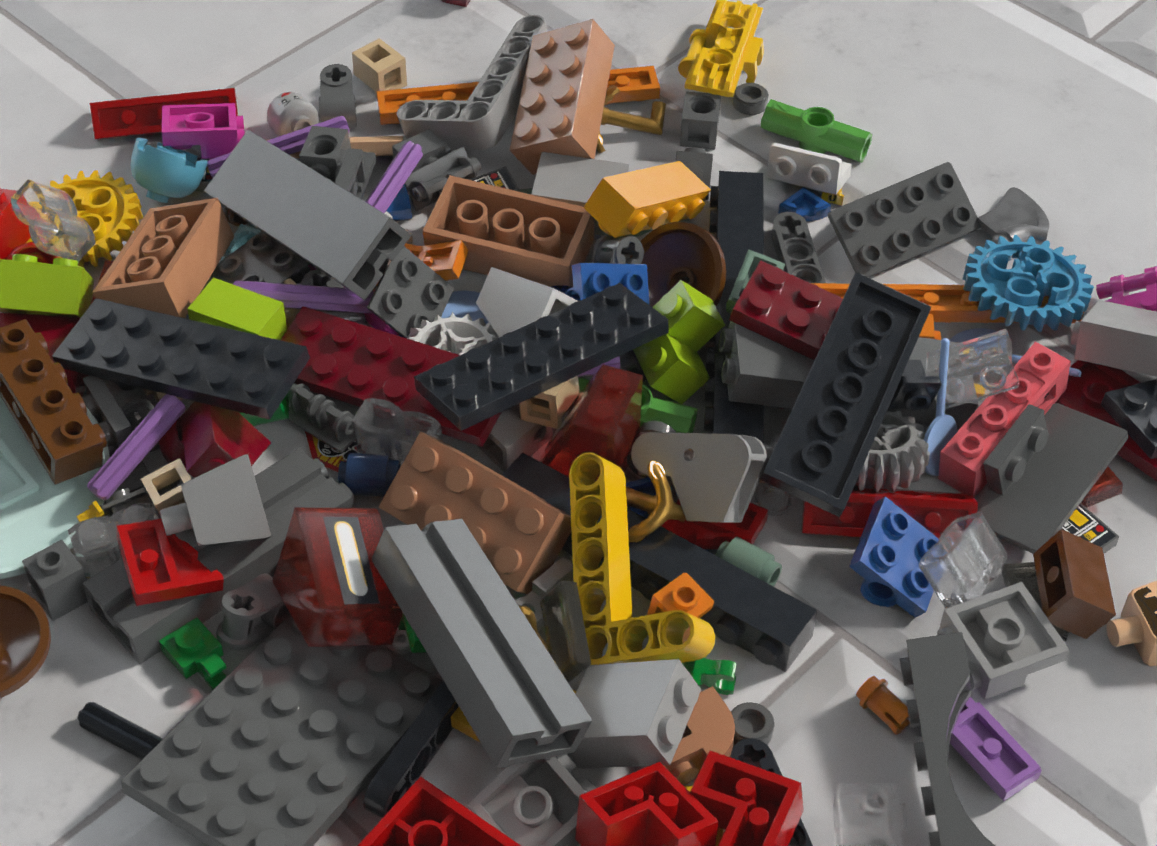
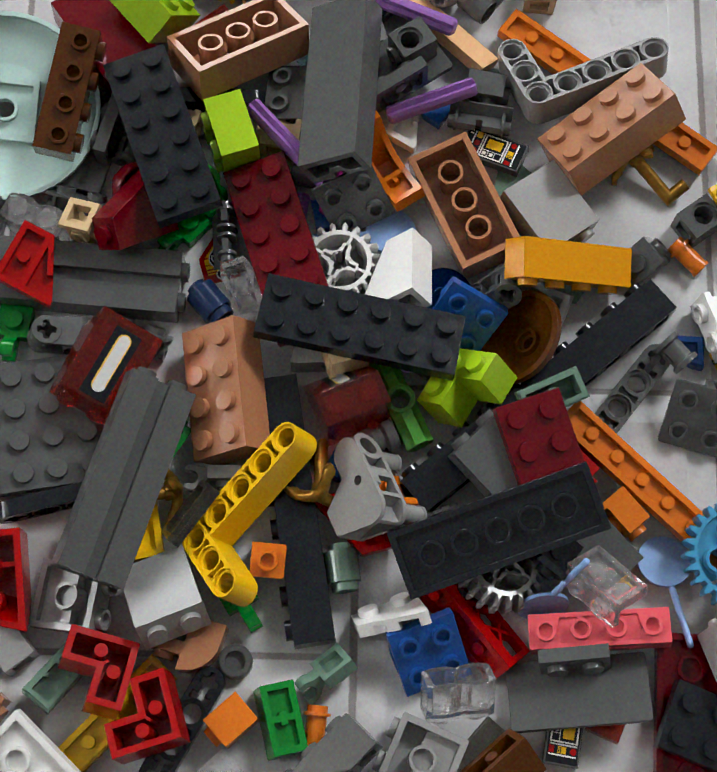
camera: 45 degrees right, 25 degrees up
yellow piece [76,500,105,528] -> none
medium lavender axle [87,394,185,500] -> none
light grey torso [160,454,272,546] -> none
none -> green plate [157,214,212,251]
none -> orange brick [203,691,260,749]
none -> green hinge [253,679,308,761]
none -> sand green plate [294,643,358,704]
none -> white wing [351,592,432,638]
none -> dark grey bush [653,330,698,375]
none -> orange pin [668,236,709,277]

